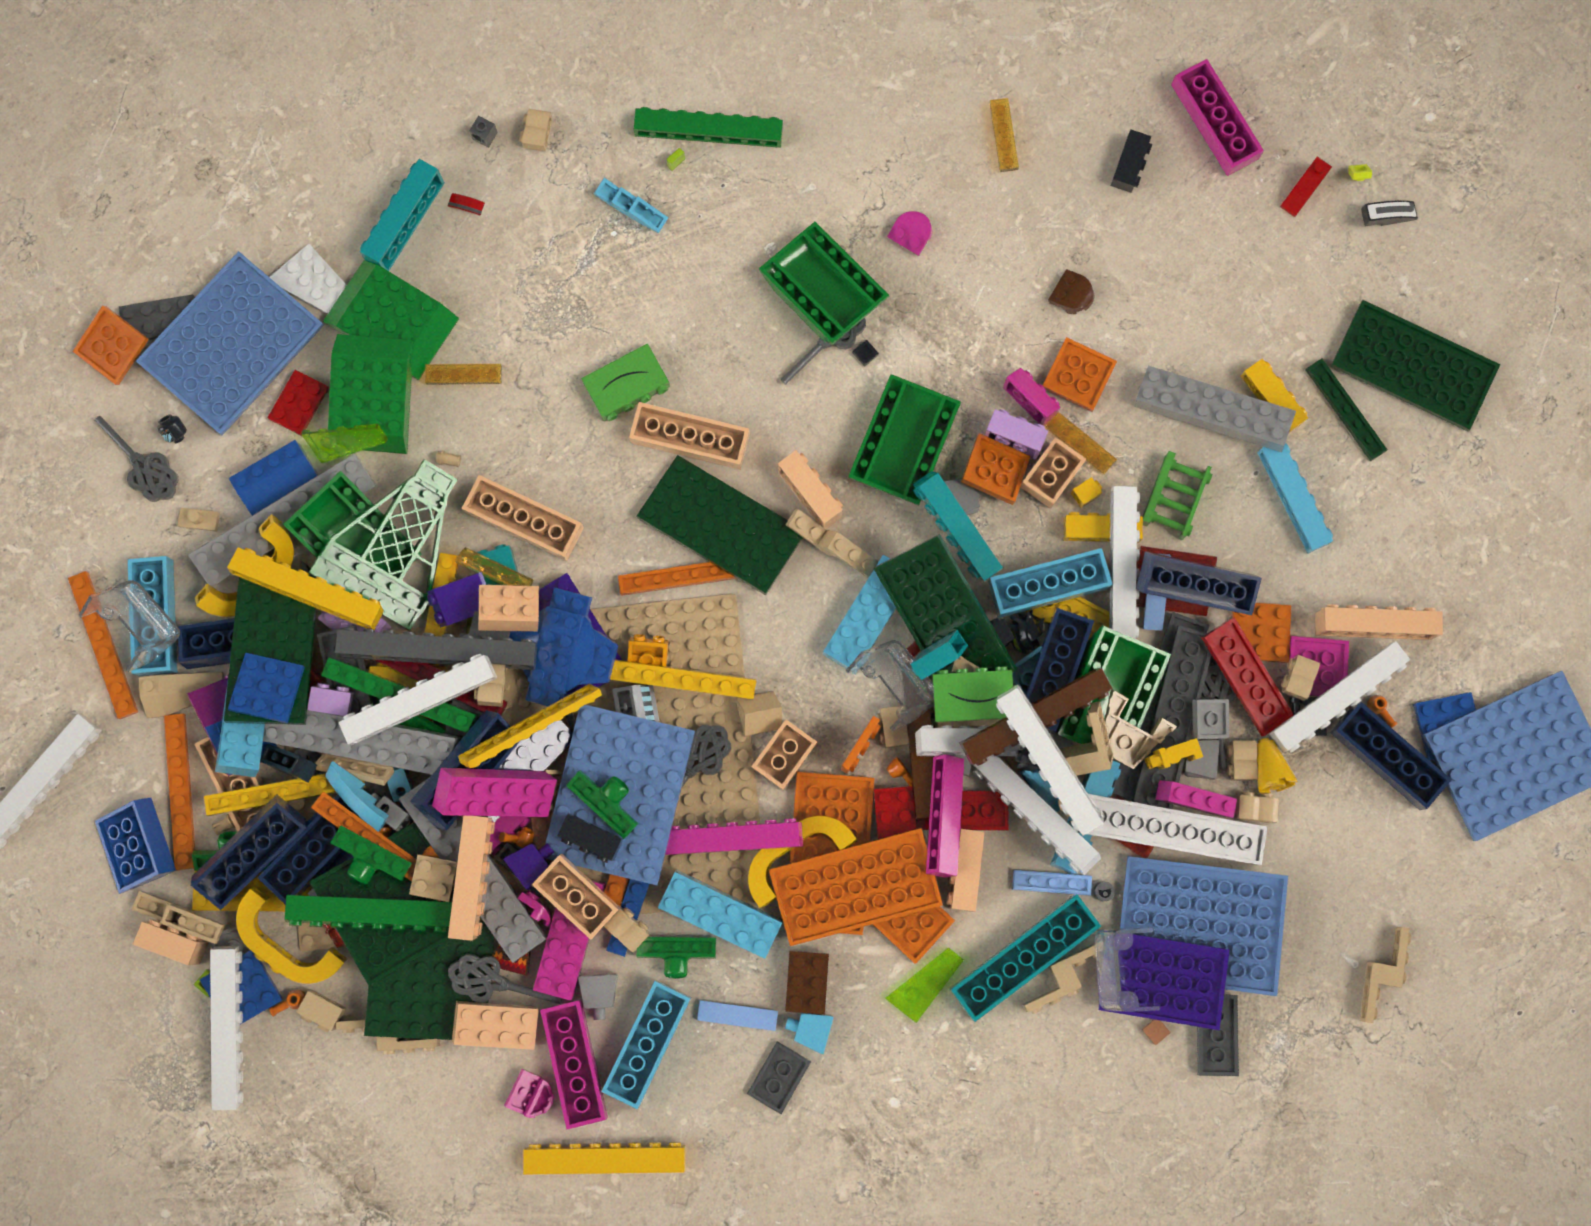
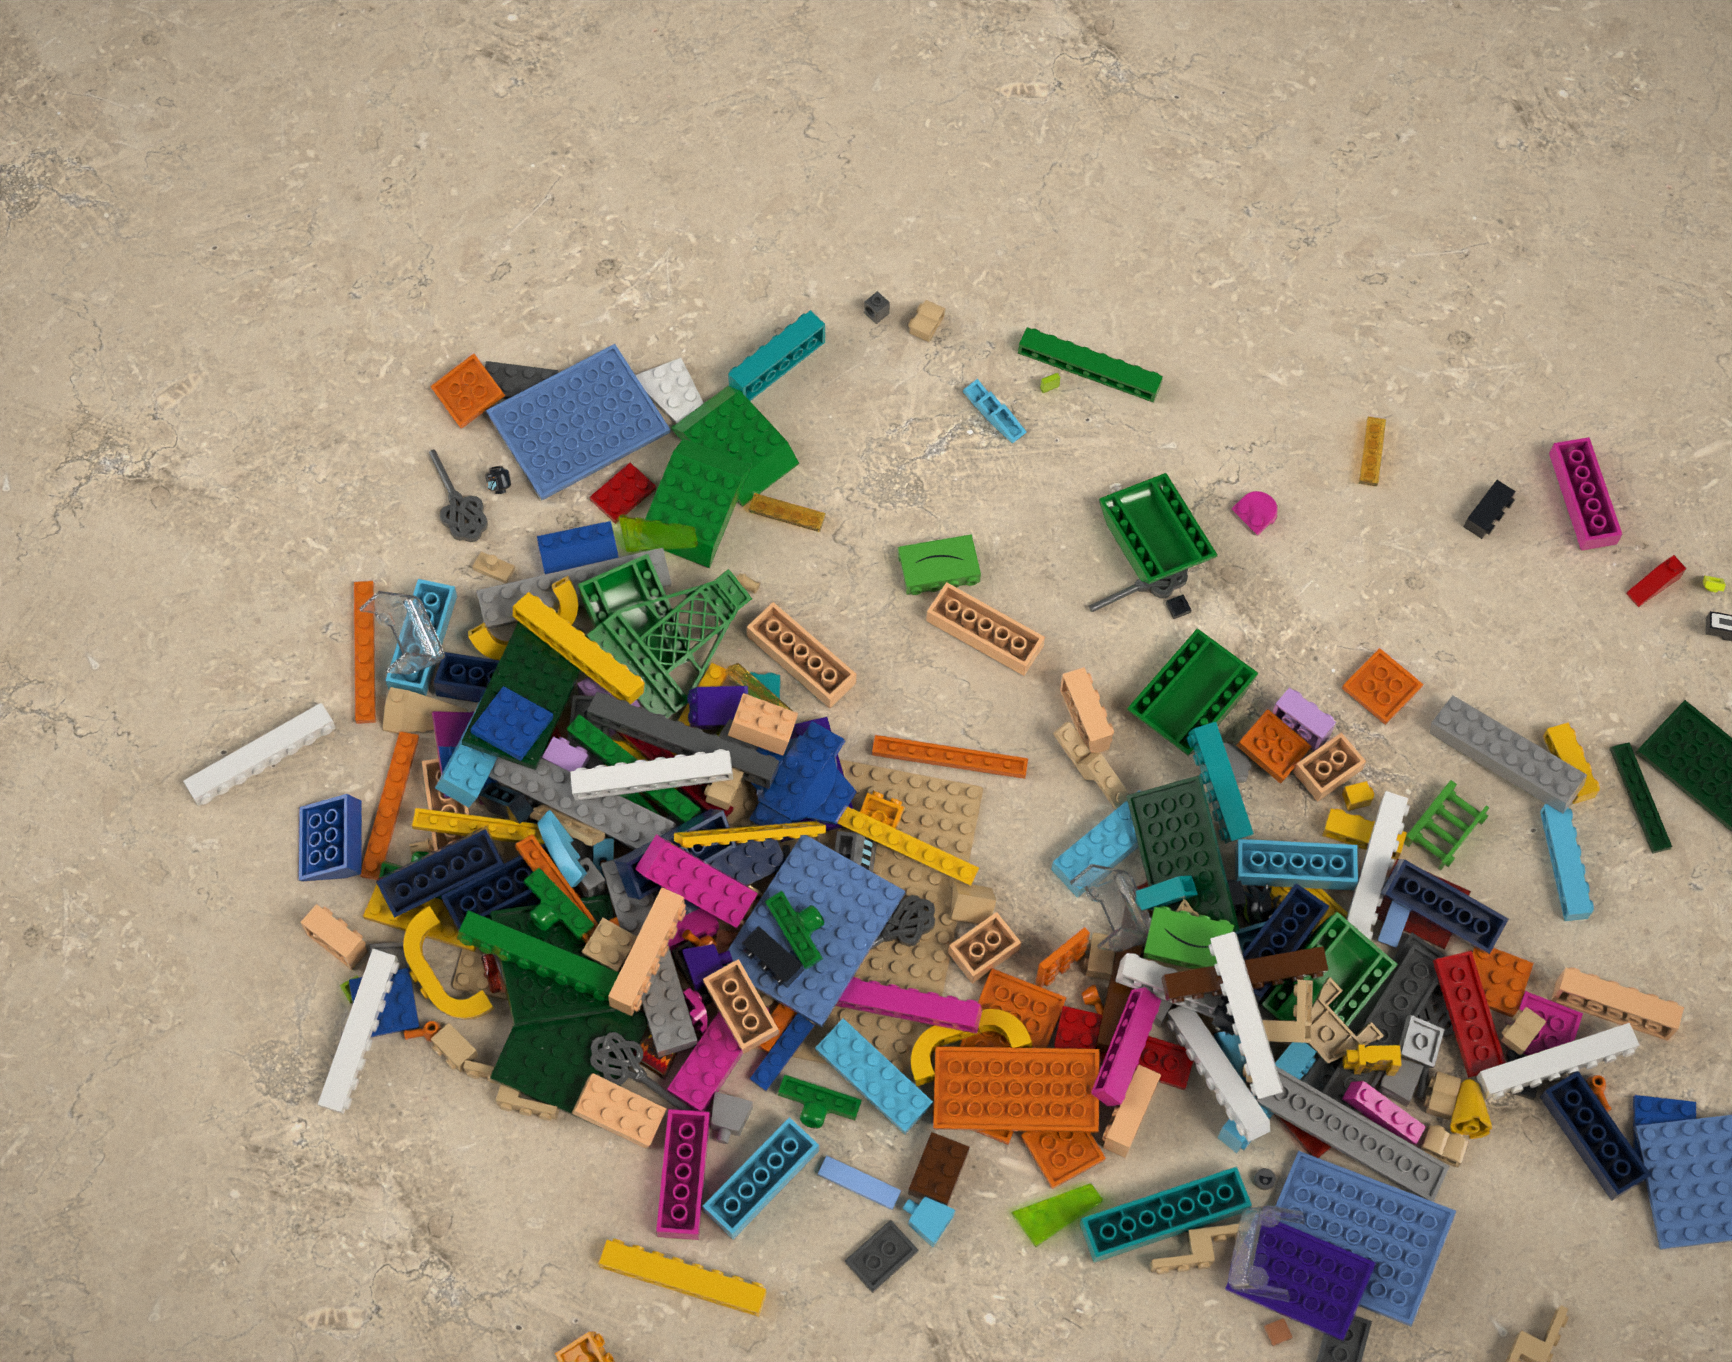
camera: 15 degrees right, 15 degrees down
tan bracket [131,891,225,944] -> none
red sticker [448,193,485,216] -> none
dark pink slope [504,1069,554,1118] -> none
tan brick [604,906,650,952] -> none
dark green plate [636,455,803,595] -> none
dark pink slope [1003,368,1061,426] -> none
light blue tile [1012,870,1092,896] -> none
clear yellow plate [1046,412,1117,475] -> none
reddish brown slope [1048,269,1095,314] -> none

